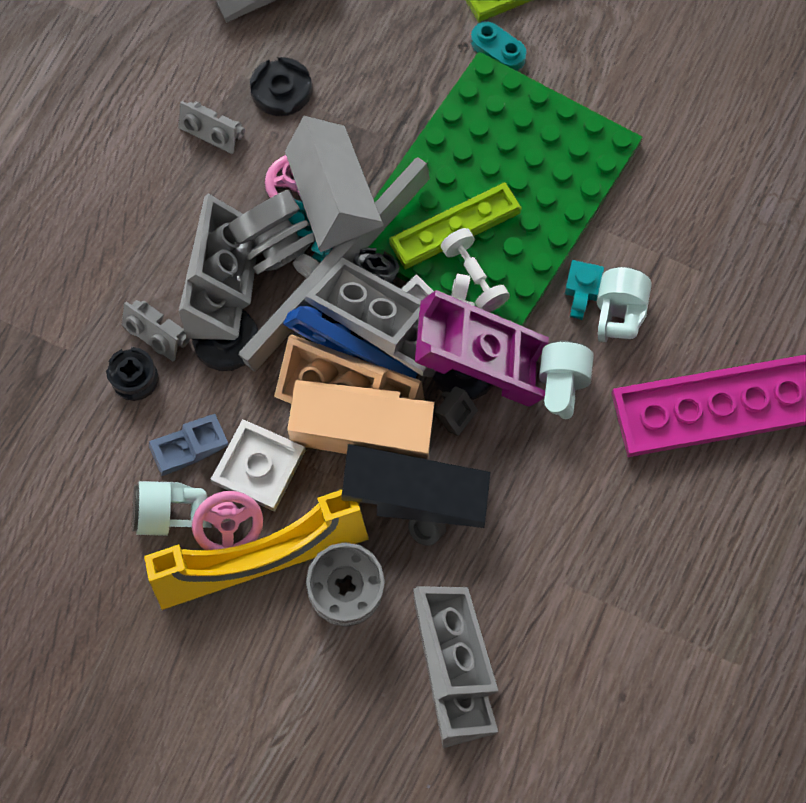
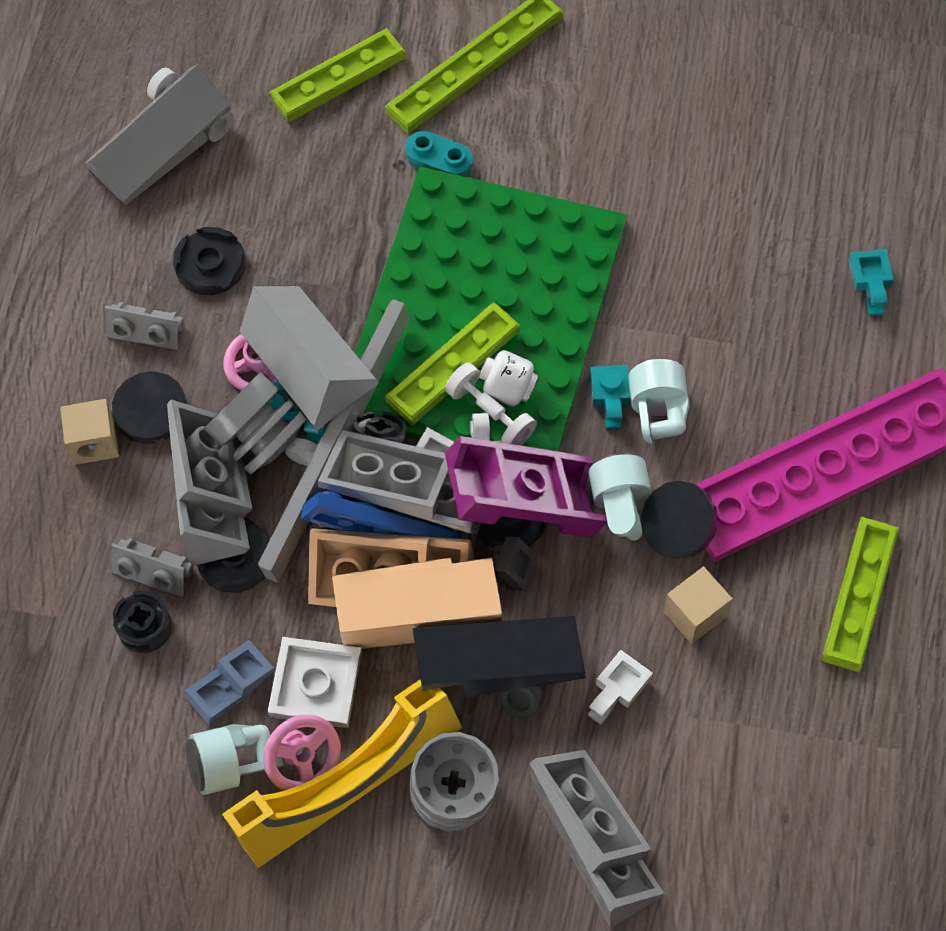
camera: 15 degrees left, 5 degrees down
none -> tan piece [60,399,119,465]
none -> black tile [112,371,187,444]
none -> white head [479,350,538,406]
none -> white plate [588,650,653,725]
none -> black tile [641,480,717,559]
none -> tan piece [664,566,733,645]
none -> lime tile [821,517,899,672]

